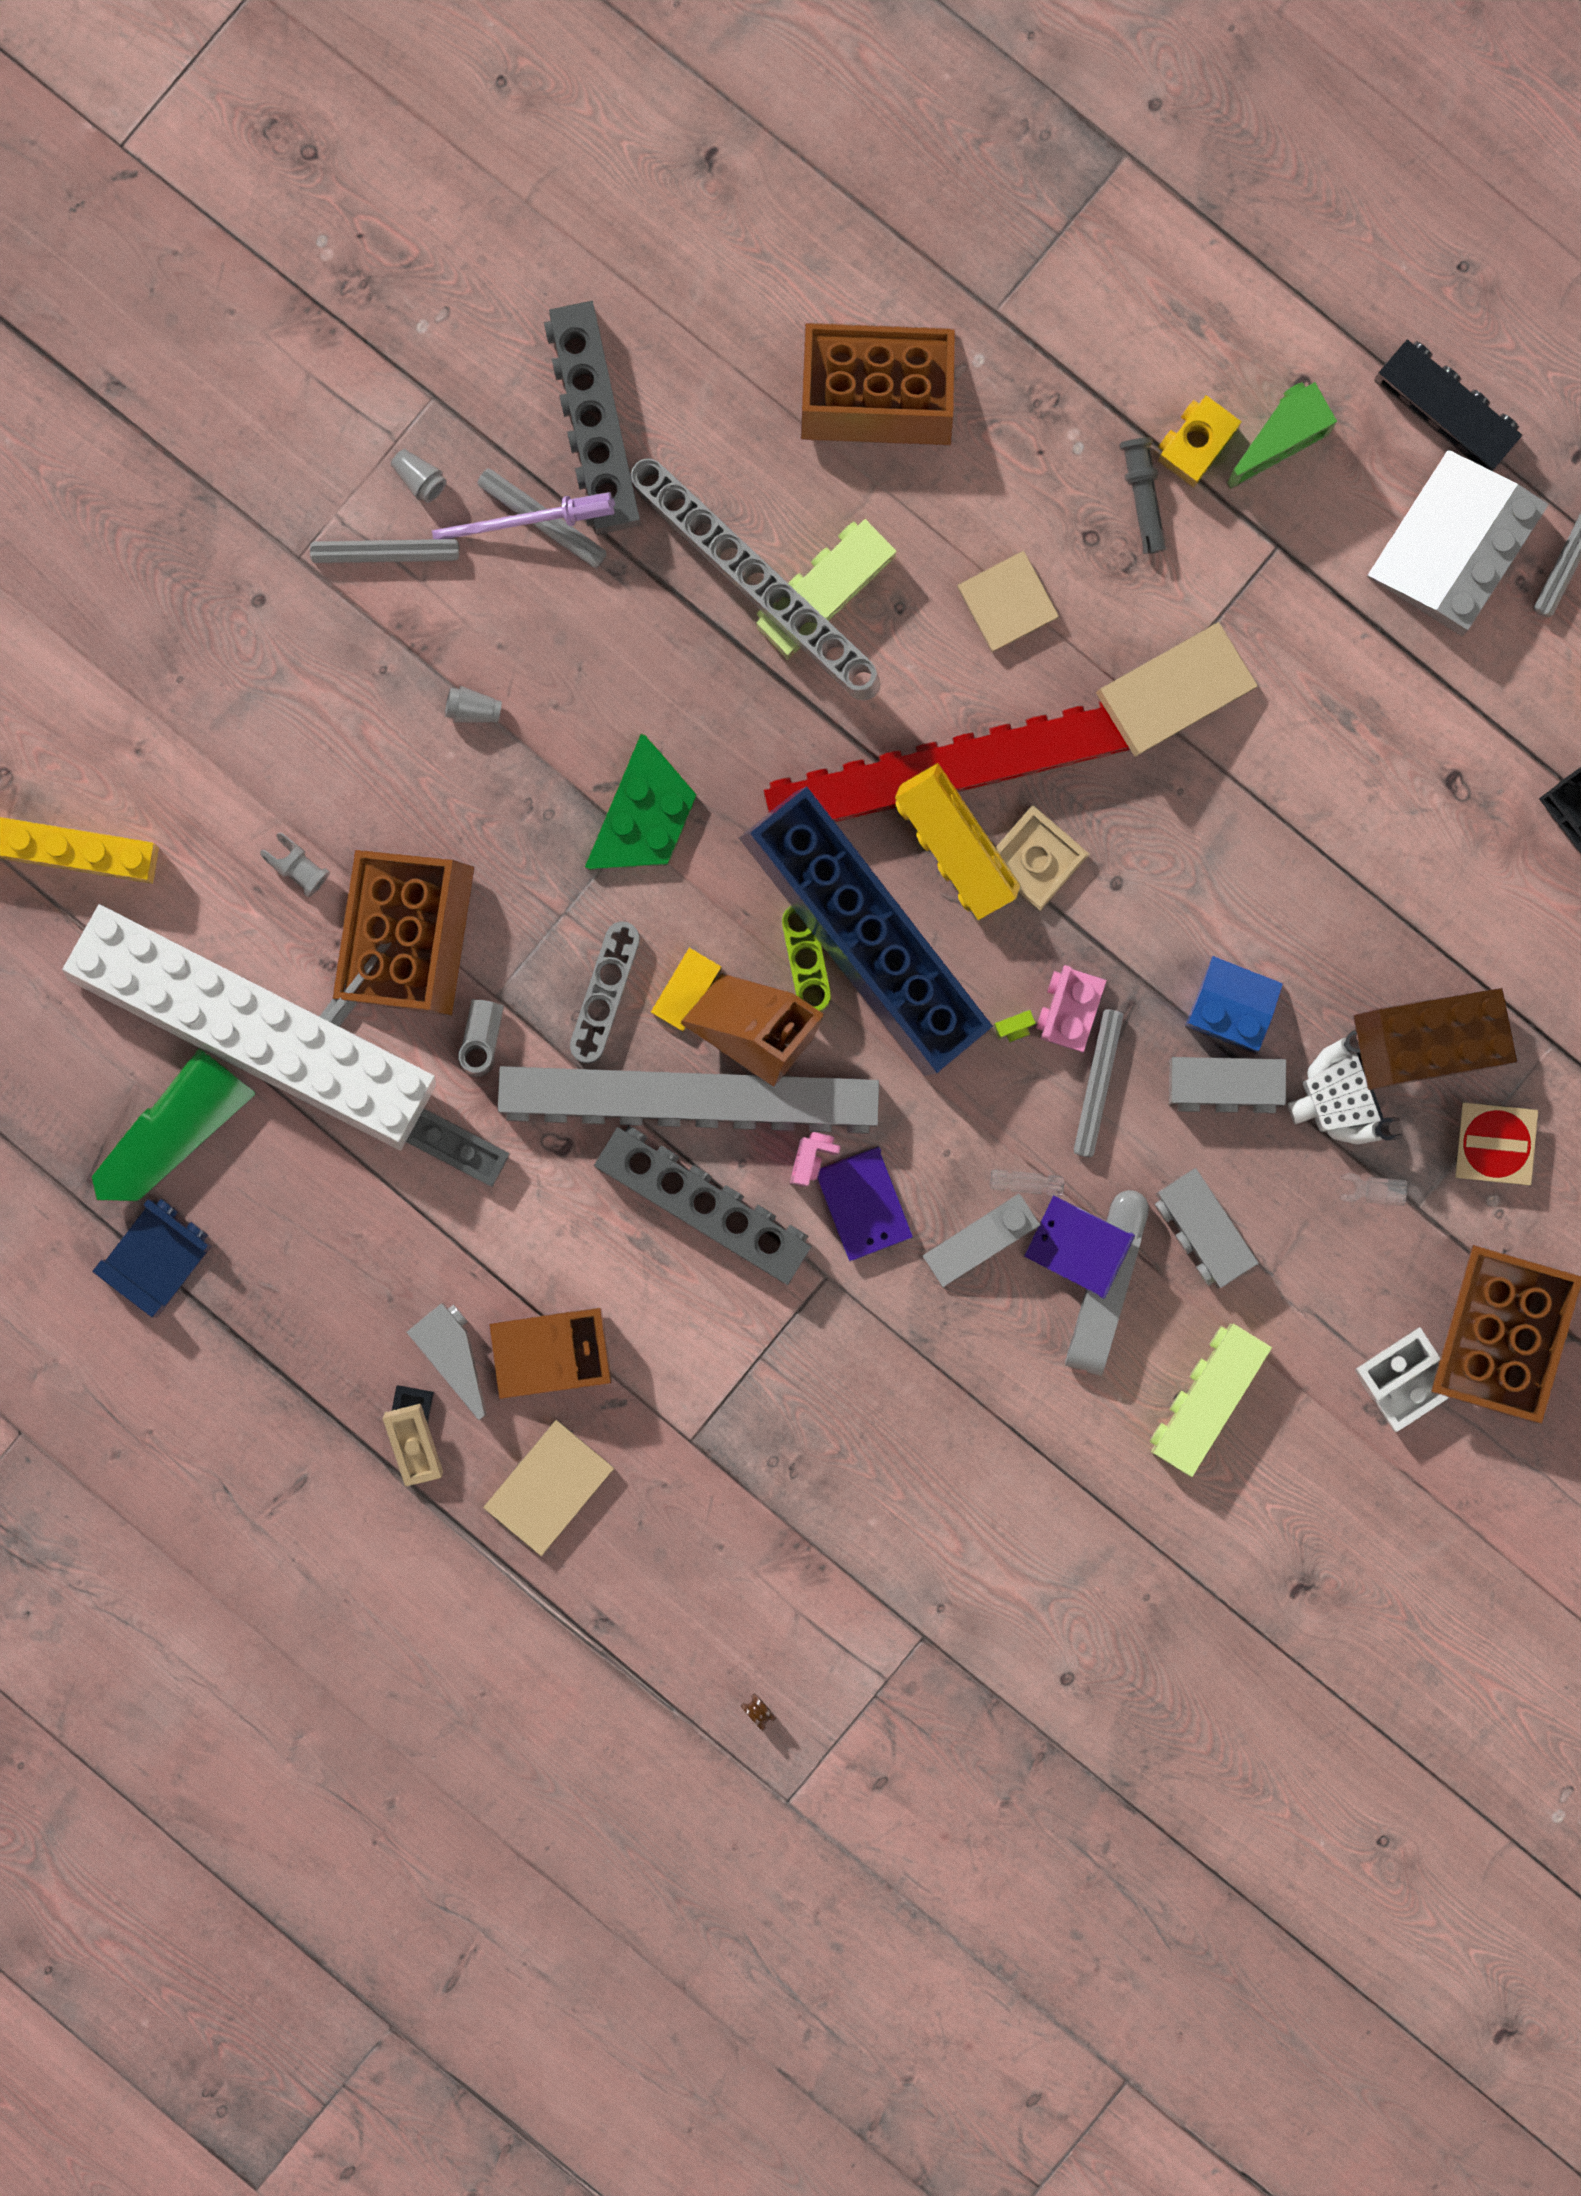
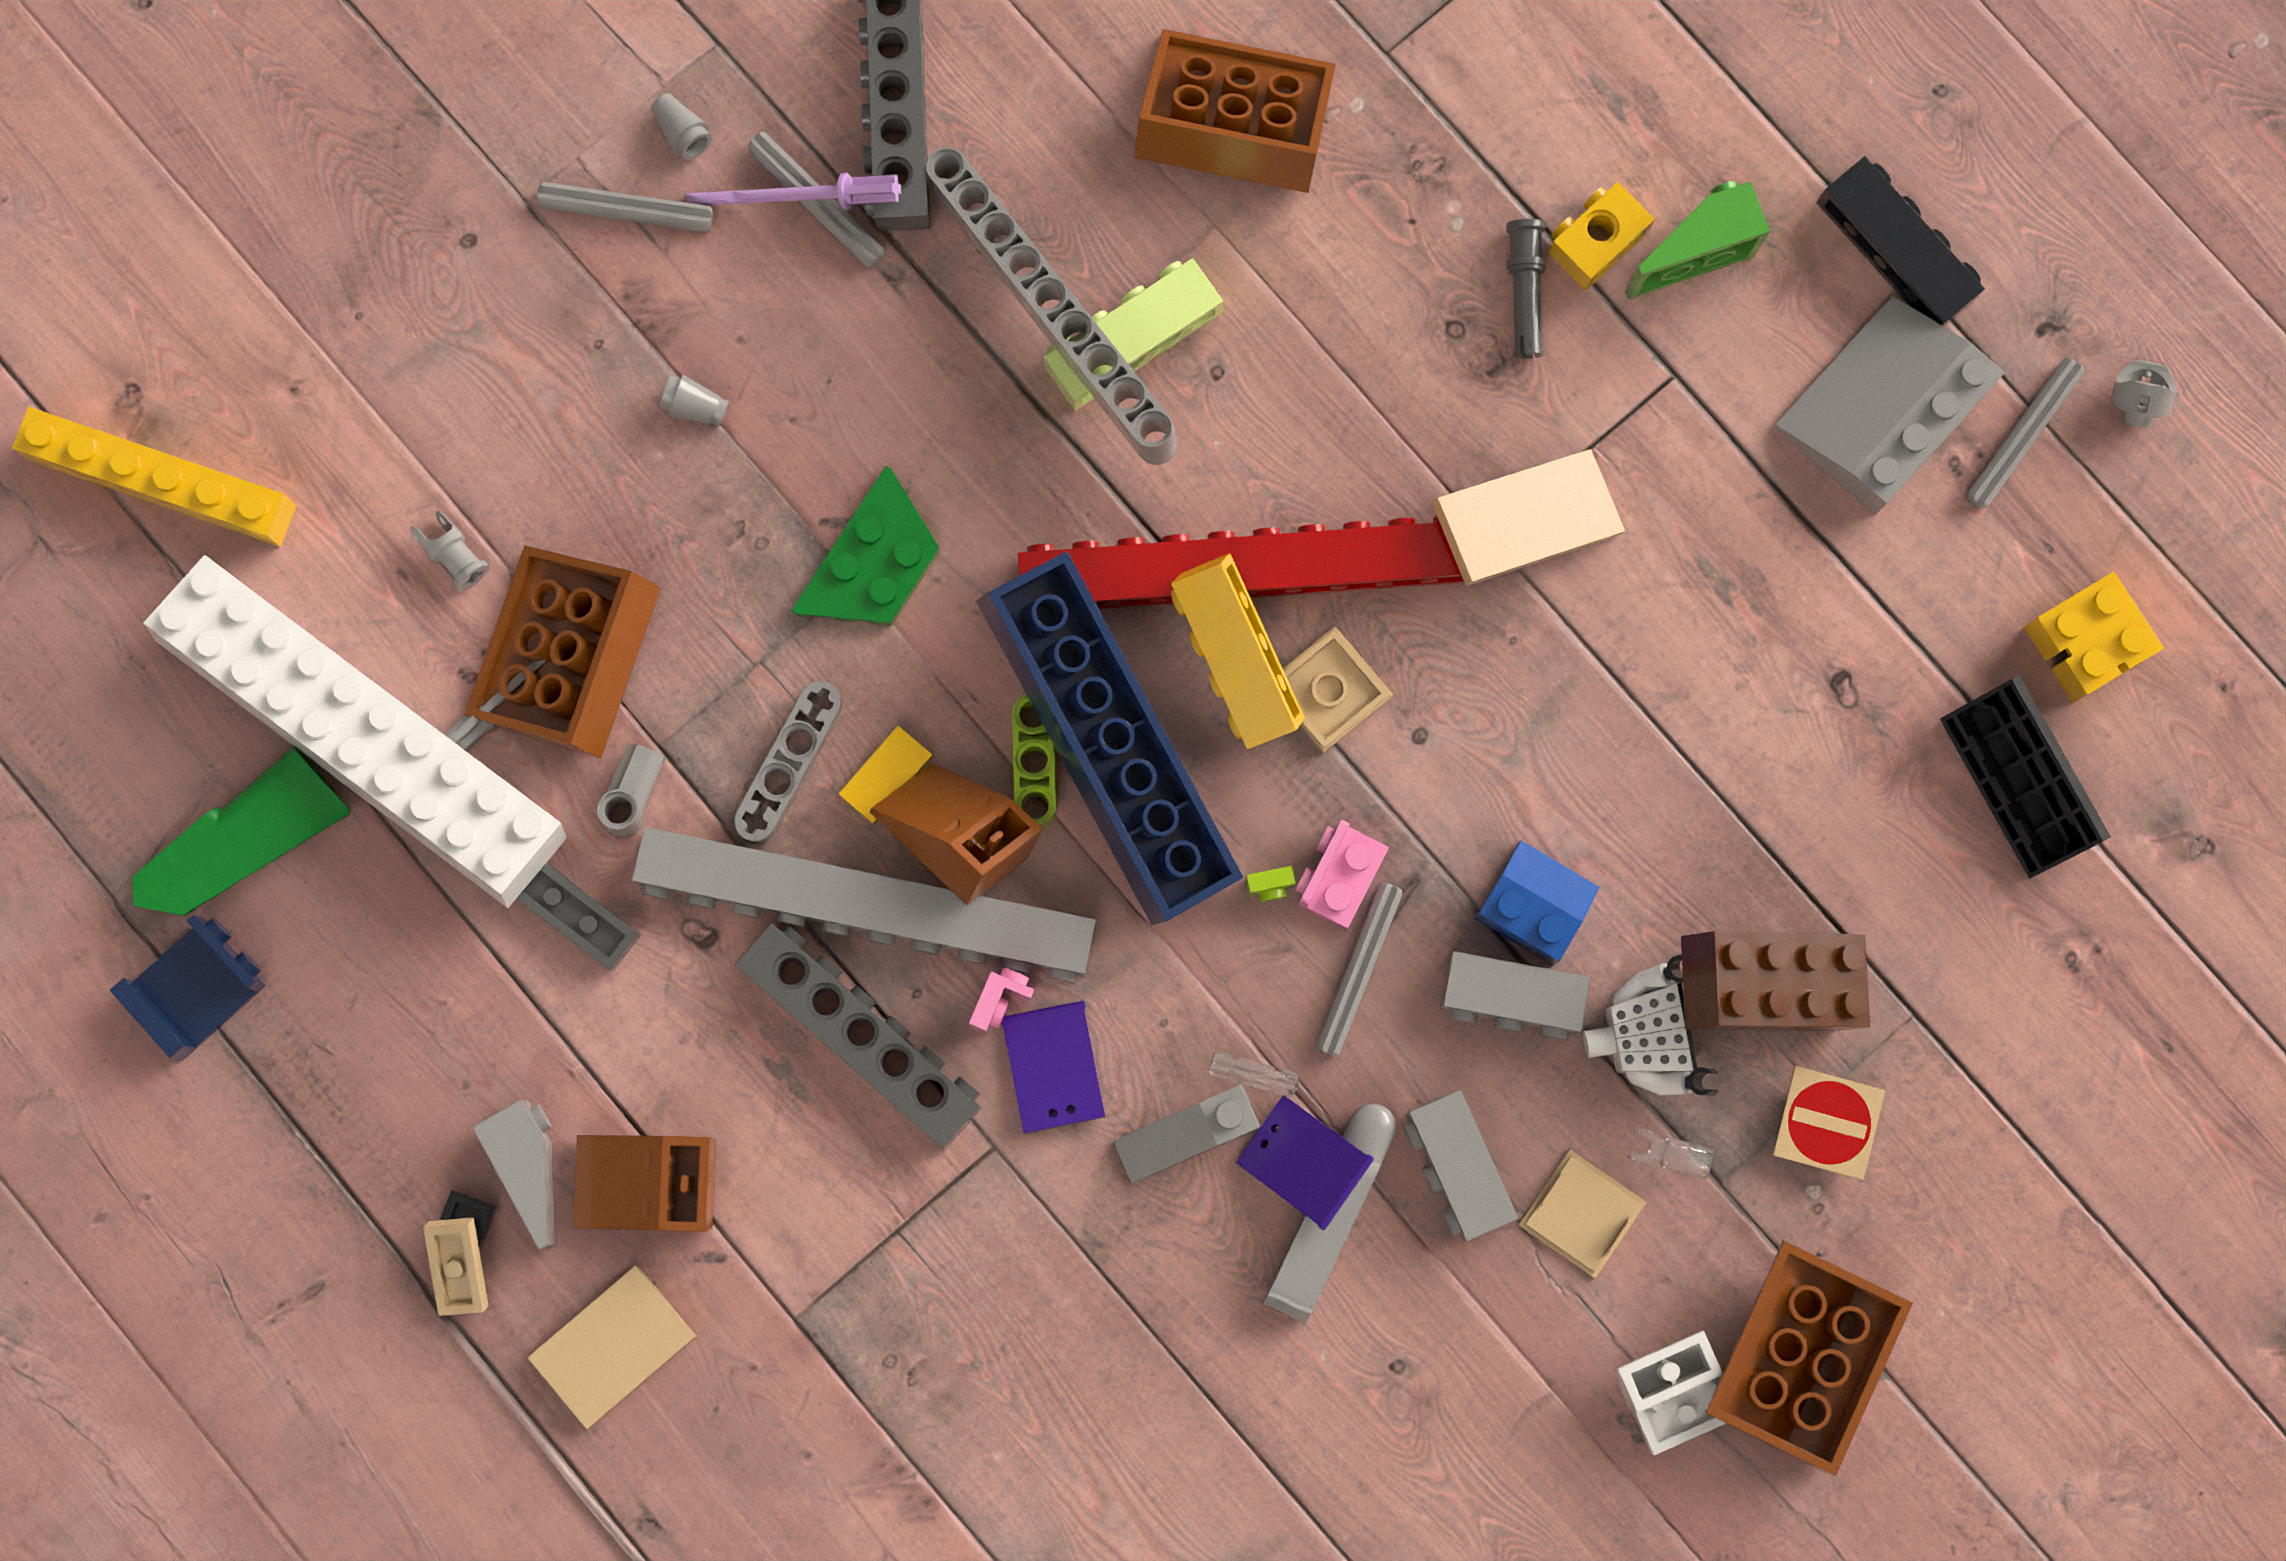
camera: 10 degrees right, 5 degrees down
tan tile [957,551,1059,653] -> none
yellowish green brick [1150,1323,1272,1477] -> none
none -> tan piece [1518,1149,1647,1279]

